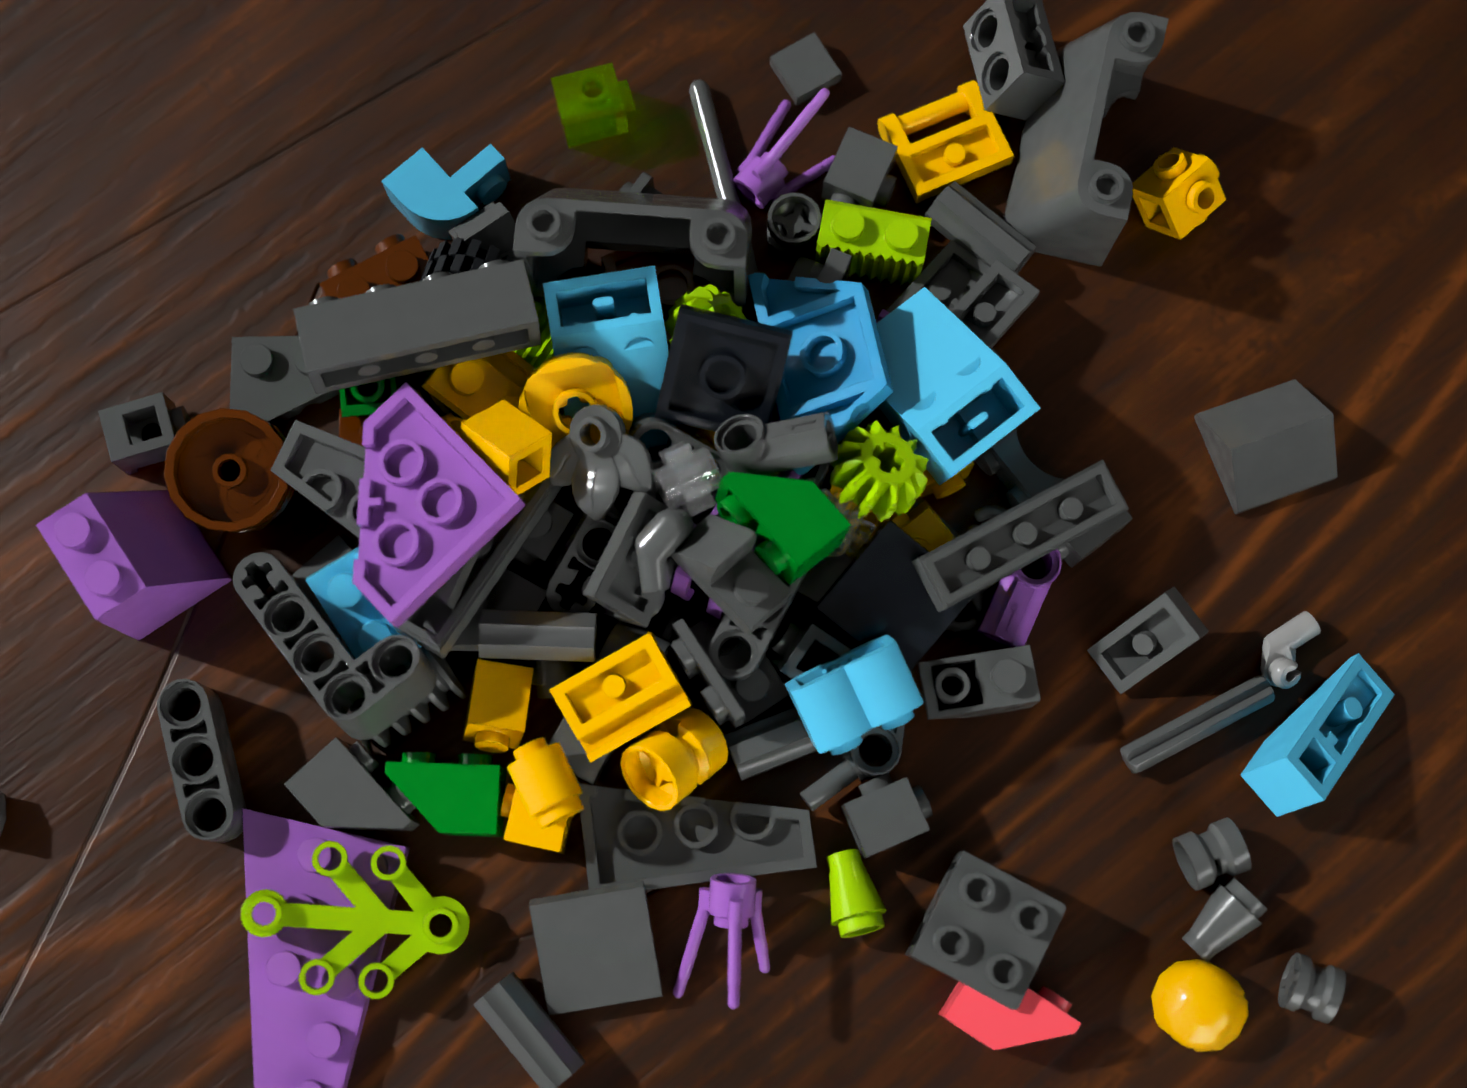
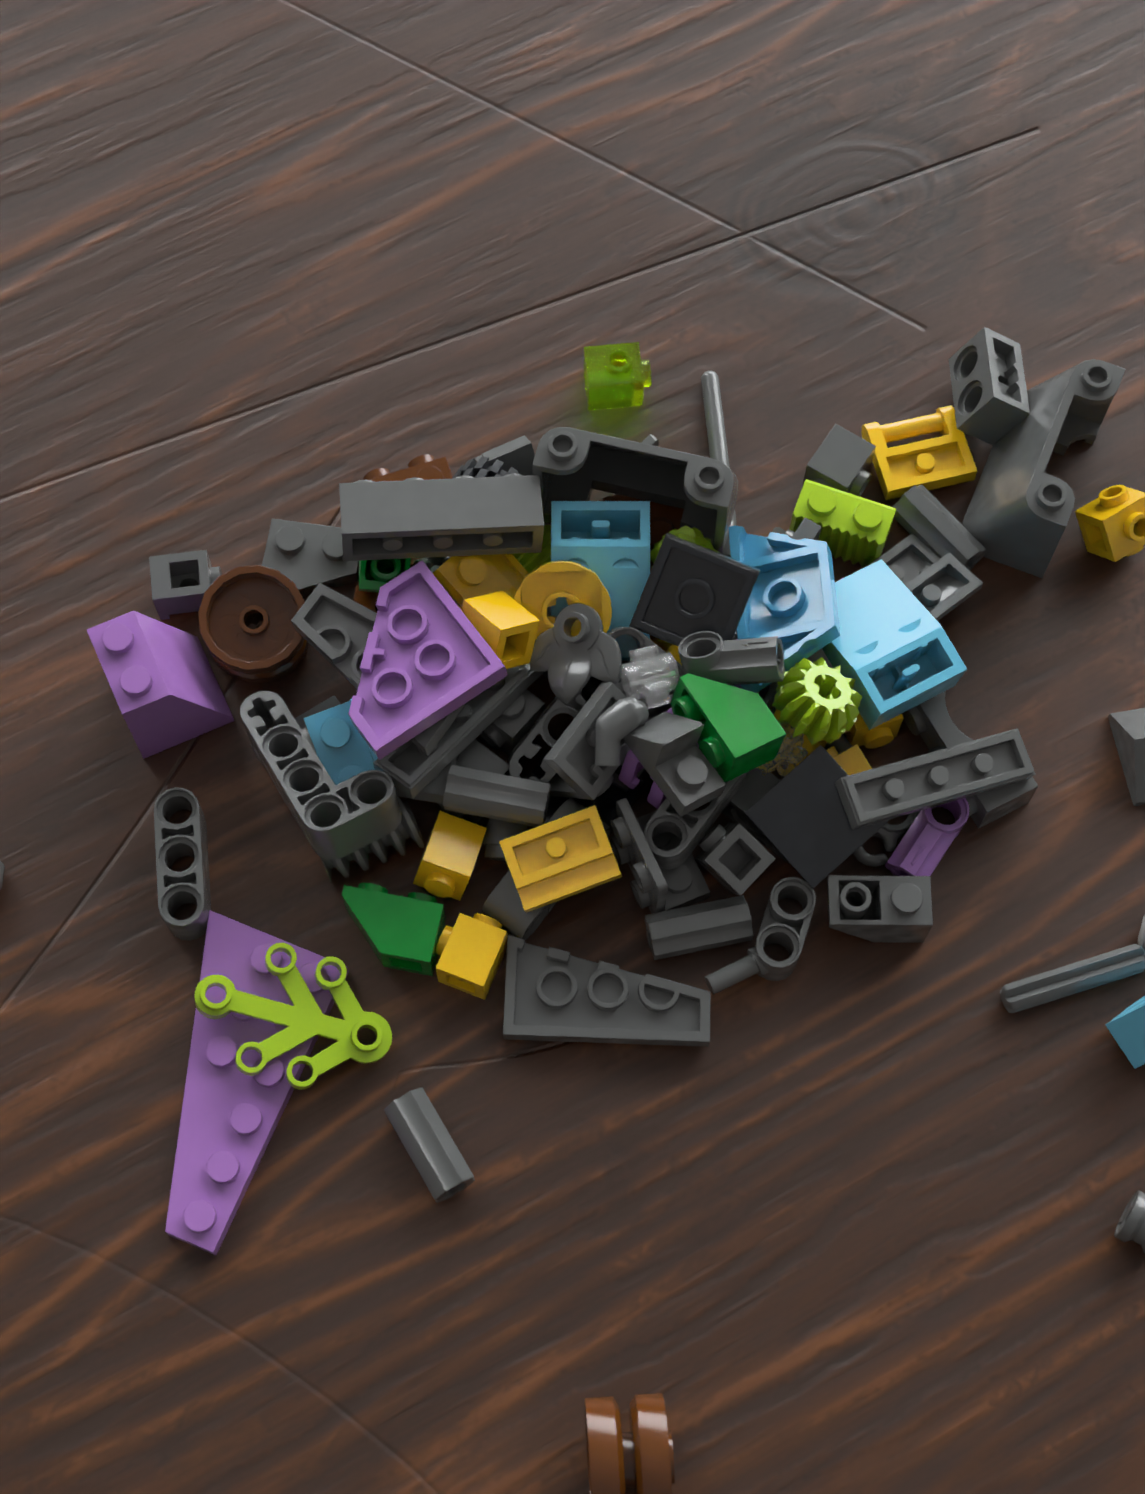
camera: 10 degrees right, 10 degrees down
dark grey slope [284,737,420,832] -> none
medium azure brick [381,144,511,240] -> none
yellow brick [507,737,584,829] -> none
dark grey tile [529,880,663,1015] -> none
yellow wheel [621,707,728,811] -> none
medium lavender plant [673,873,770,1009] -> none
medium lavender plant [733,88,835,209] -> none
dark grey wheel [767,192,821,262] -> none
dark grey tile [770,32,842,106] -> none
medium azure brick [785,634,924,755] -> none
lime cone [826,849,887,938] -> none
dark grey brick [840,773,933,859] -> none
dark grey bracket [905,850,1066,1010] -> none
coral slope [938,981,1081,1050] -> none
dark grey slope [1087,586,1209,695] -> none
yellow hair [1151,959,1248,1052] -> none
dark grey wheel [1173,817,1252,891] -> none
dark grey cone [1182,877,1268,963] -> none

